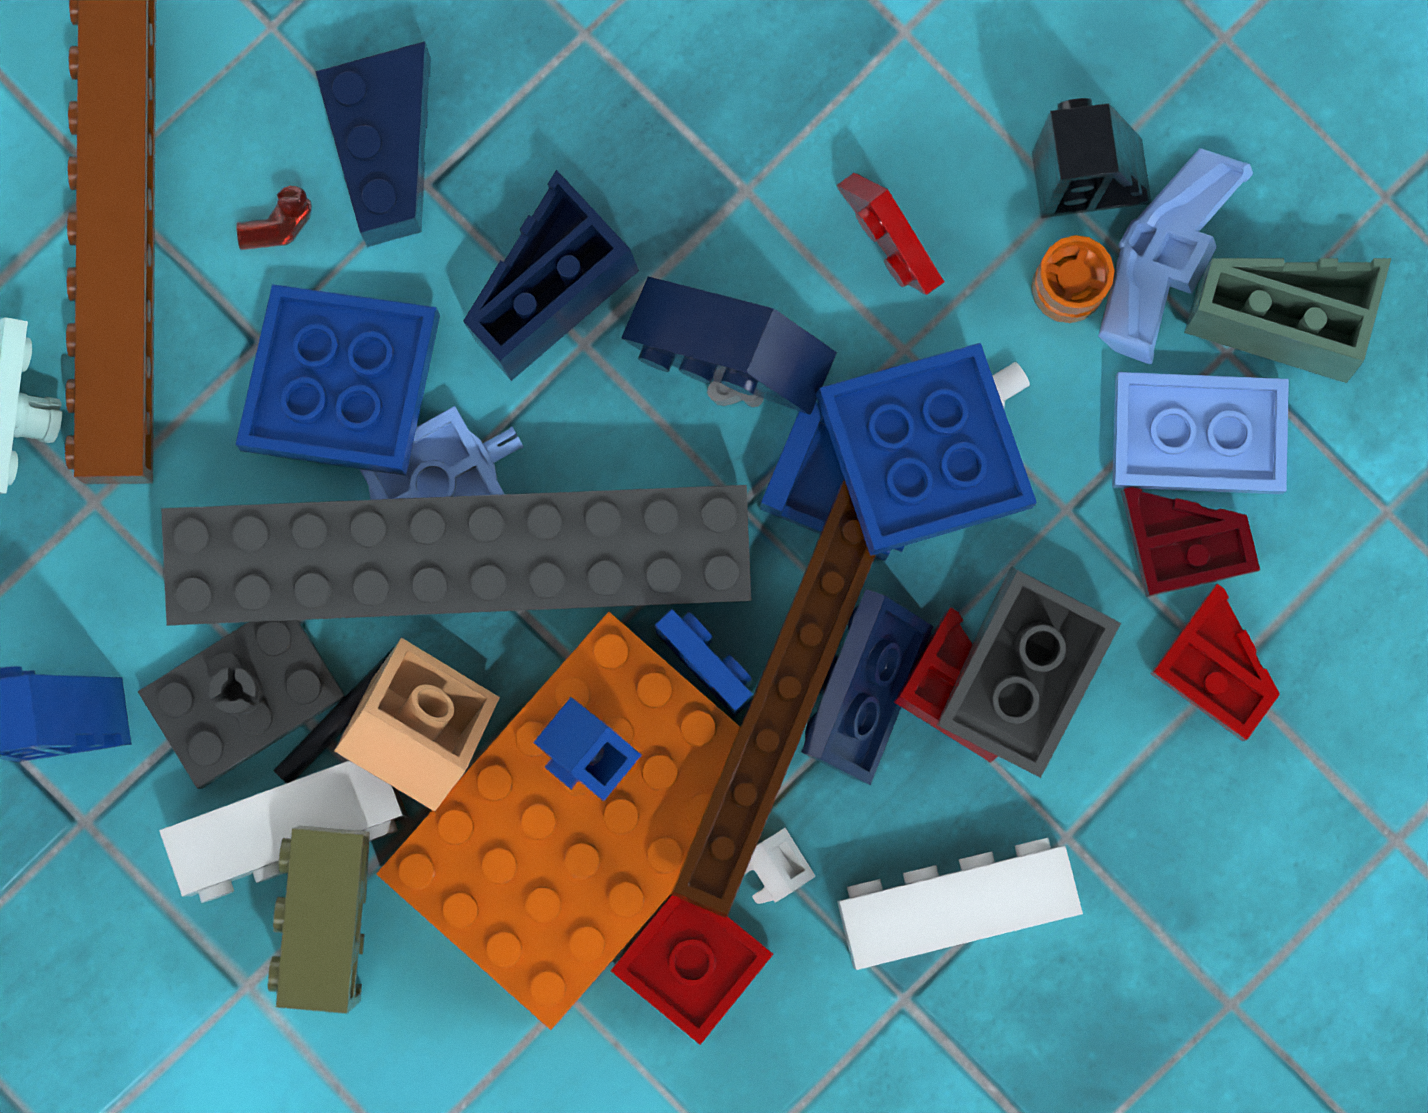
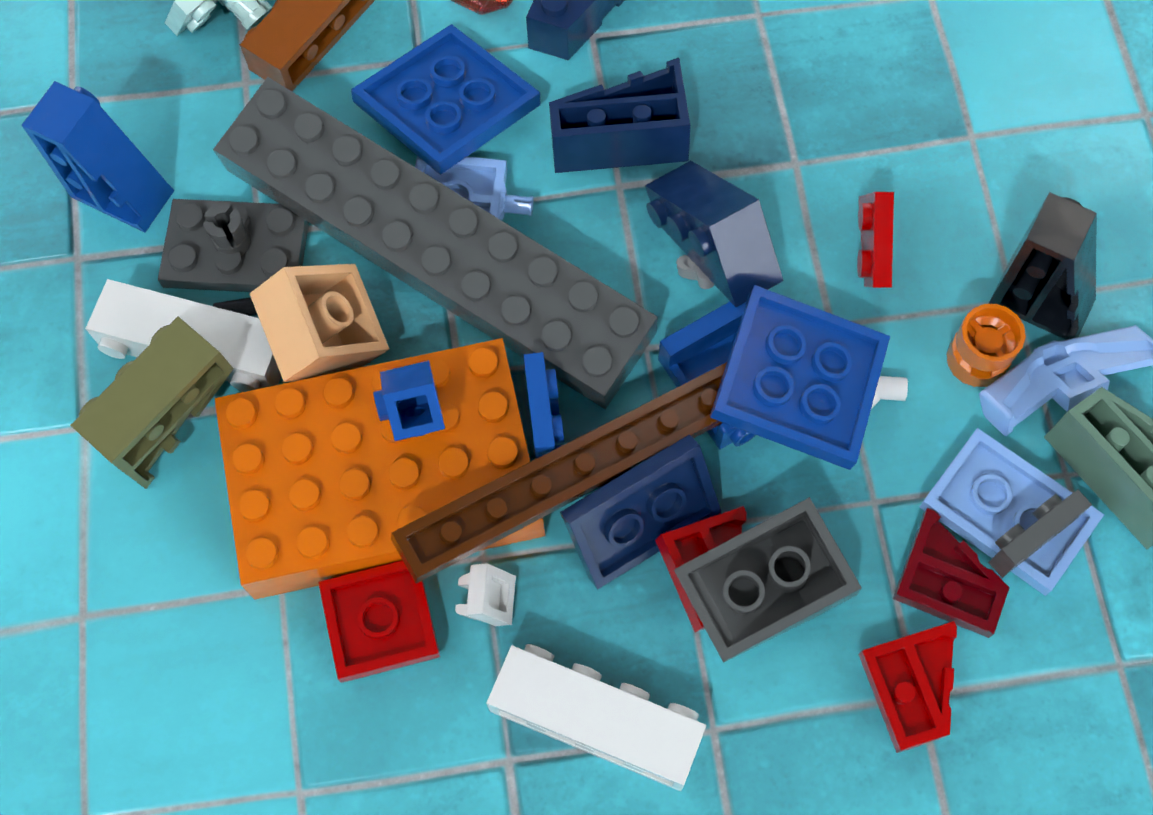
camera: 40 degrees right, 15 degrees down
none -> dark grey plate [988,489,1092,578]

